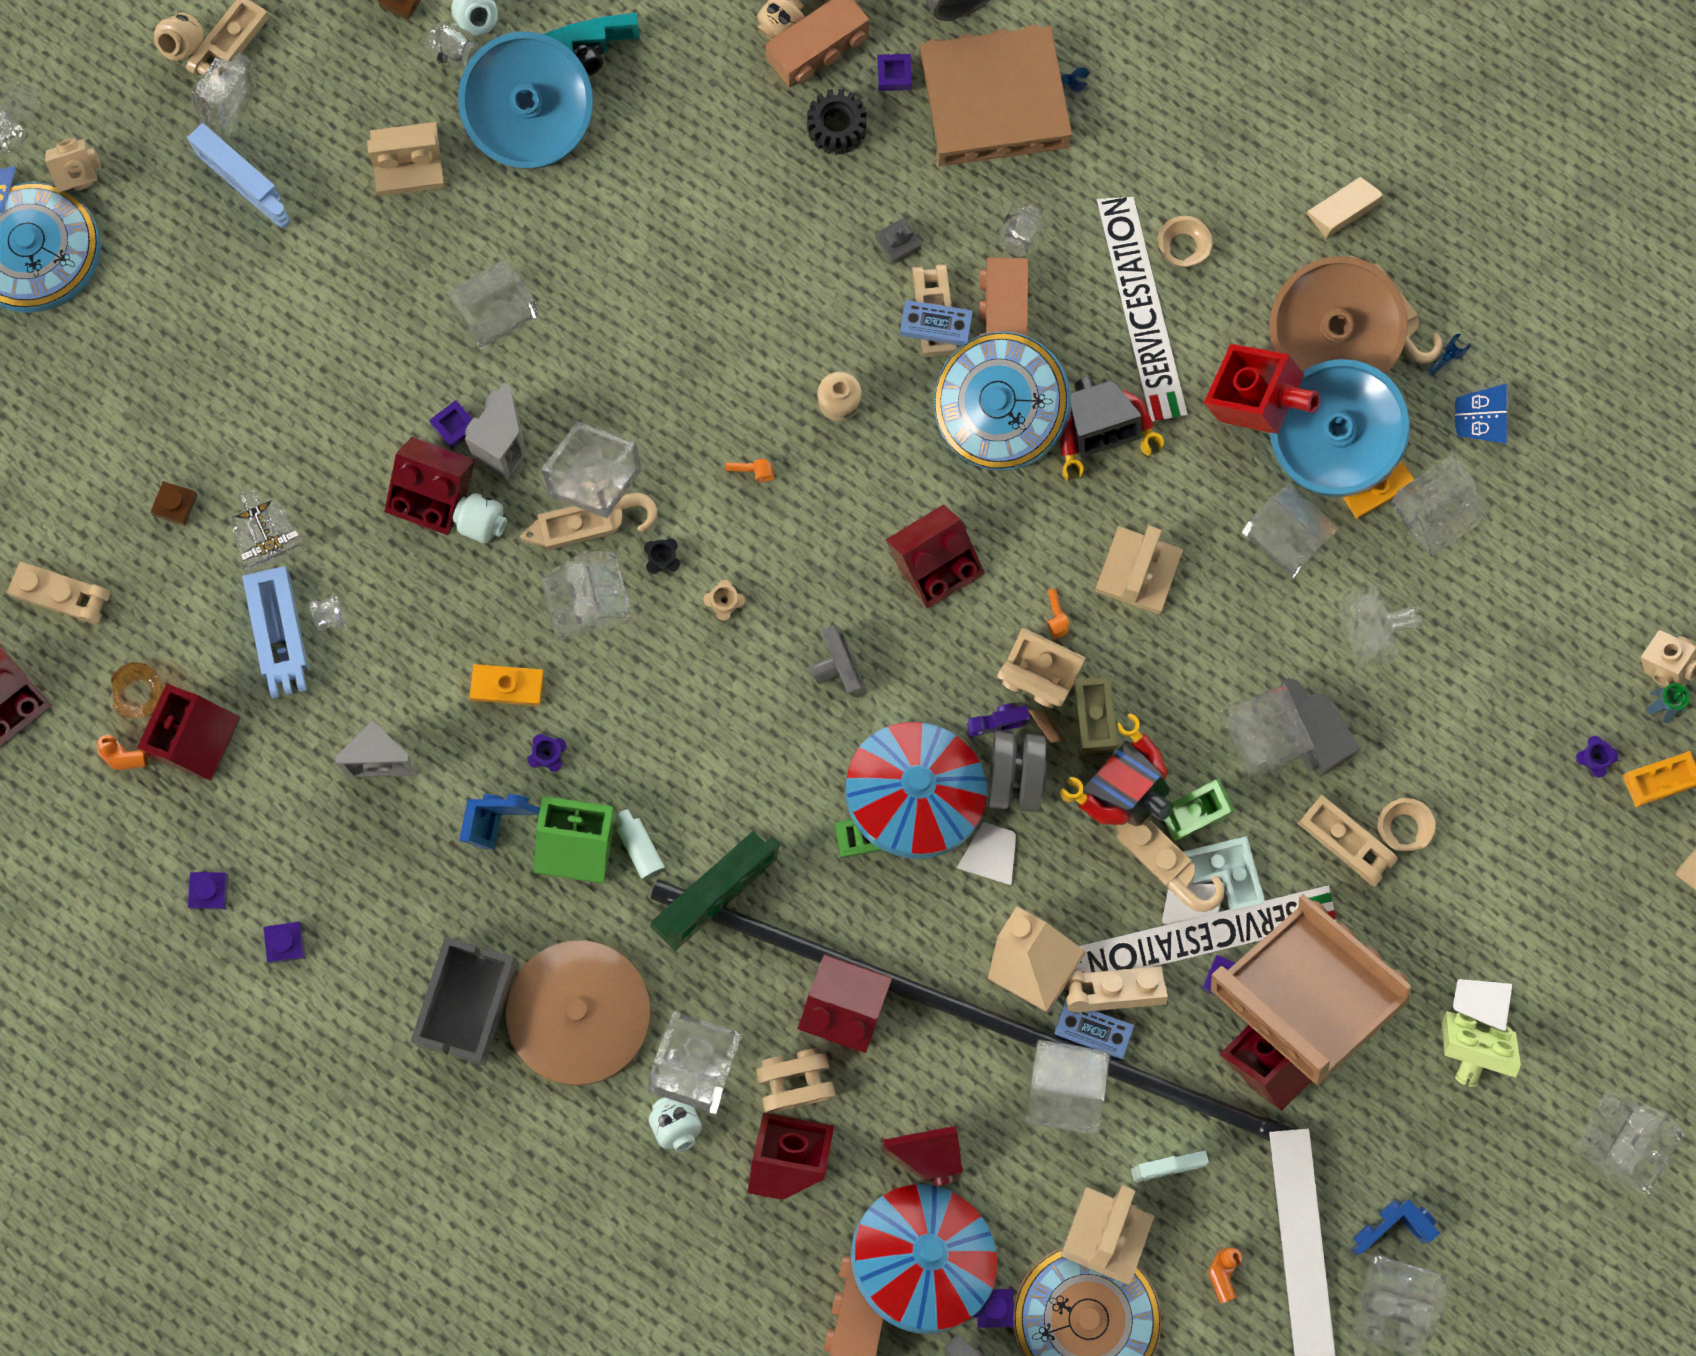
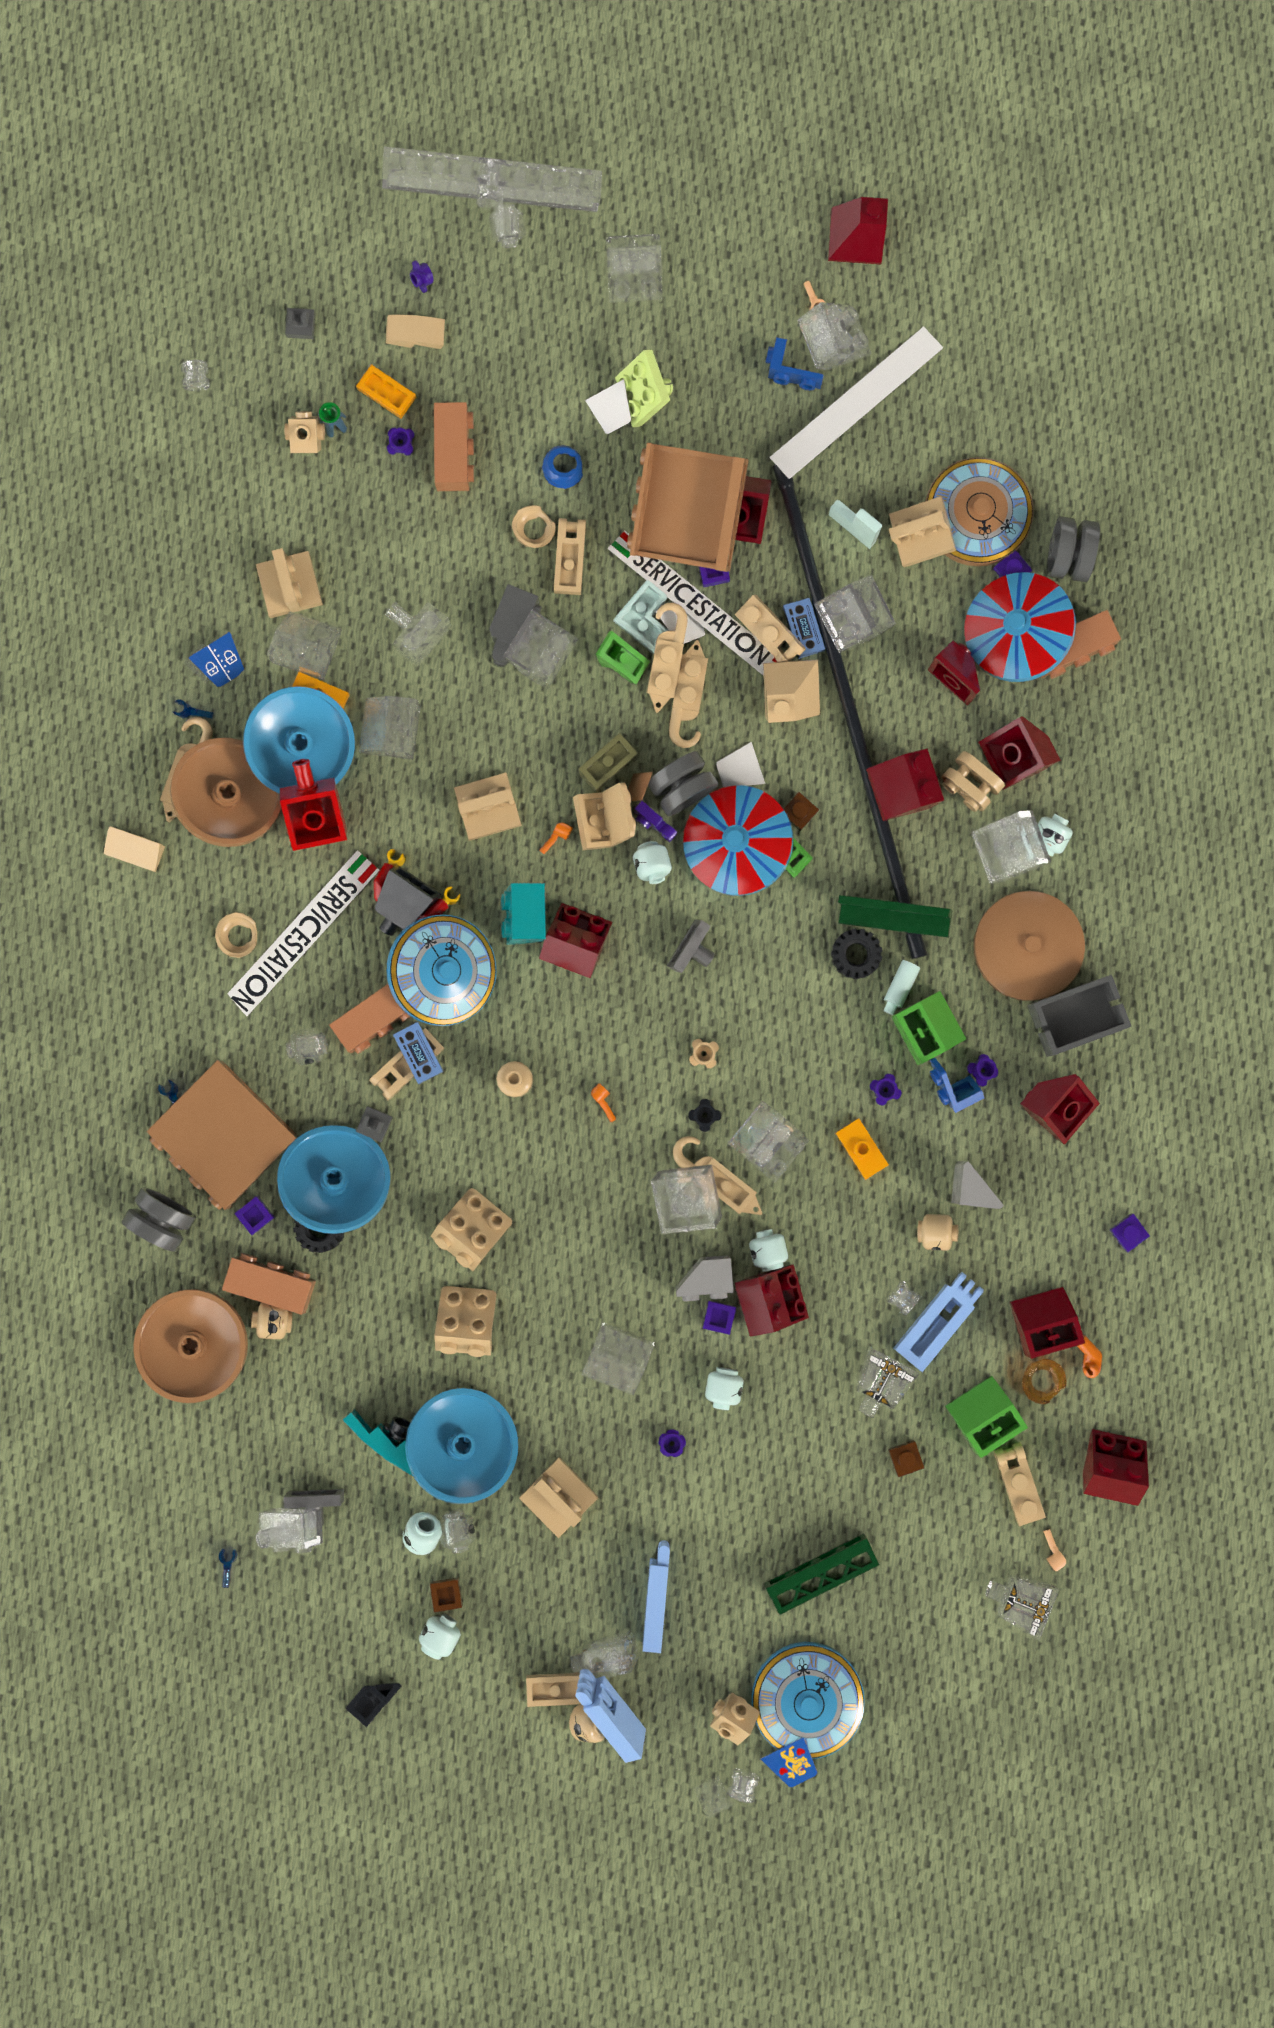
camera: 125 degrees left, 10 degrees up
dark purple plate [263,922,305,964] -> none
torso [1060,714,1174,826] -> none
orange arm [1208,1247,1242,1304] -> none
none -> tan bracket [256,548,323,618]
none -> dark azure dish [277,1125,390,1234]
none -> tan bracket [430,1188,512,1271]
none -> nougat brick [434,402,474,491]
none -> tan bracket [434,1286,496,1357]
none -> teal slope [501,883,546,945]
none -> blue piece [542,445,583,489]
none -> light blue hinge [575,1669,646,1763]
none -> light aqua head [633,841,672,884]
none -> dark purple plate [658,1429,686,1457]
none -> tan plate [669,640,708,748]
none -> light aqua head [705,1367,744,1410]
none -> dark green fence [764,1533,879,1615]
none -> reddish brown plate [784,792,819,831]
none -> light nougat hand [804,281,827,317]
none -> black tyre [831,928,883,979]
none -> tan head [917,1214,959,1251]
none -> bright green slope [945,1376,1028,1458]
none -> dark purple plate [967,1054,998,1087]
none -> dark red slope [1020,1074,1100,1145]

